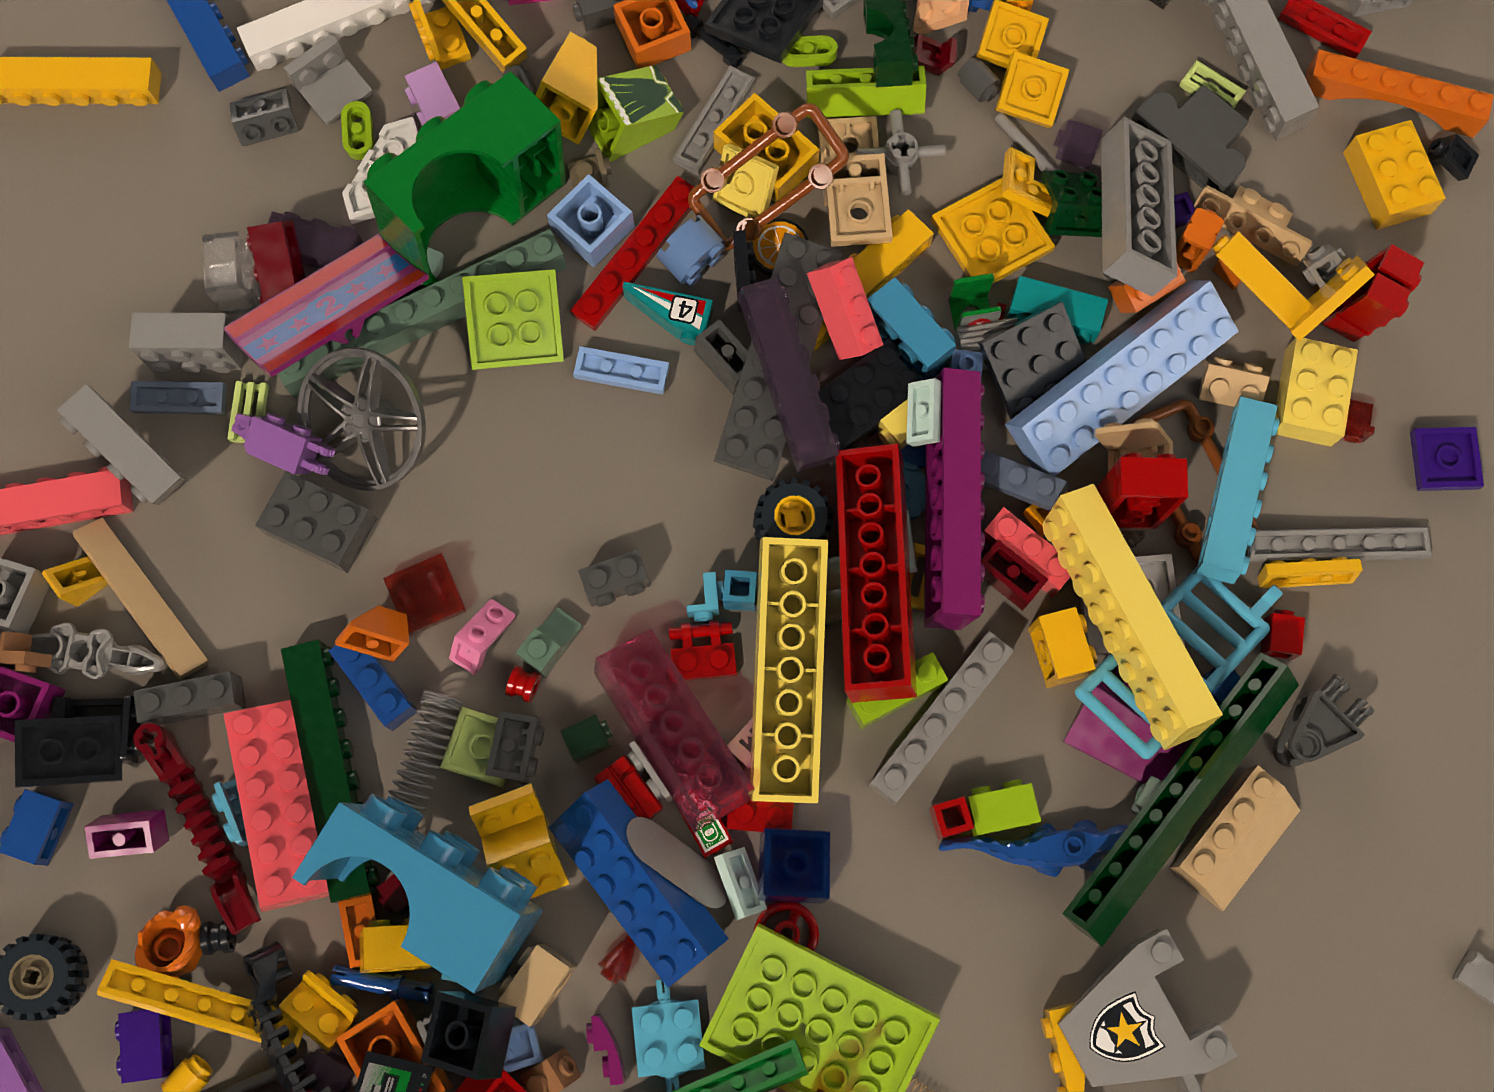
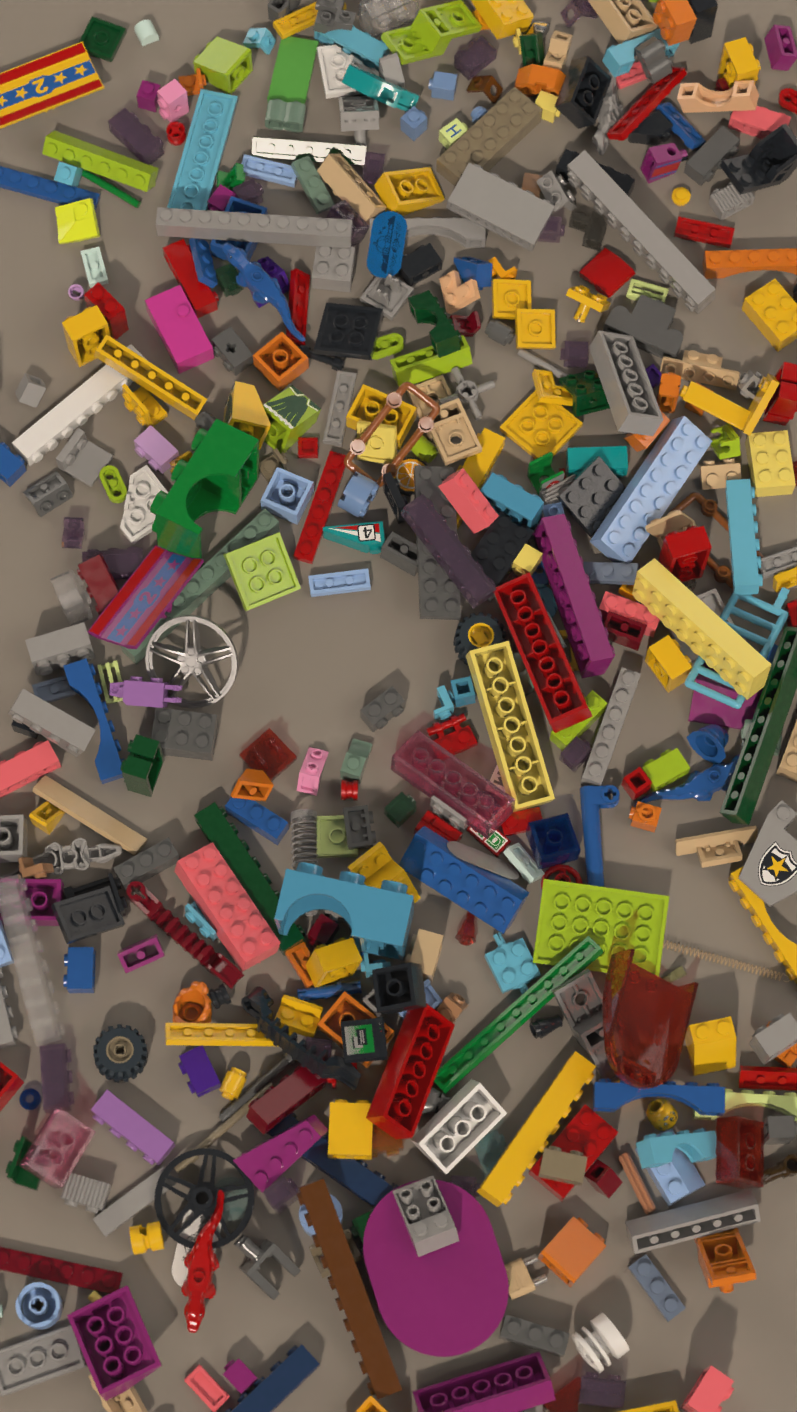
camera: 20 degrees left, 5 degrees down
magenta slope [586,1014,626,1086] -> none
light aqua plate [906,378,942,447] -> none
none -> bracket [61,517,85,549]
none -> blue arch [63,658,124,784]
none -> dark green piece [120,734,164,797]
none -> red tile [298,437,318,458]
none -> lime brick [411,435,439,463]
none -> brick [559,736,592,772]
none -> yellow plate [566,285,611,323]
none -> red slope [579,248,635,298]
none -> blue axle [580,785,620,887]
none -> orange brick [629,801,662,833]
none -> tan bracket [675,825,758,868]
none -> blue piece [687,724,729,763]
none -> lime hinge [710,423,741,460]

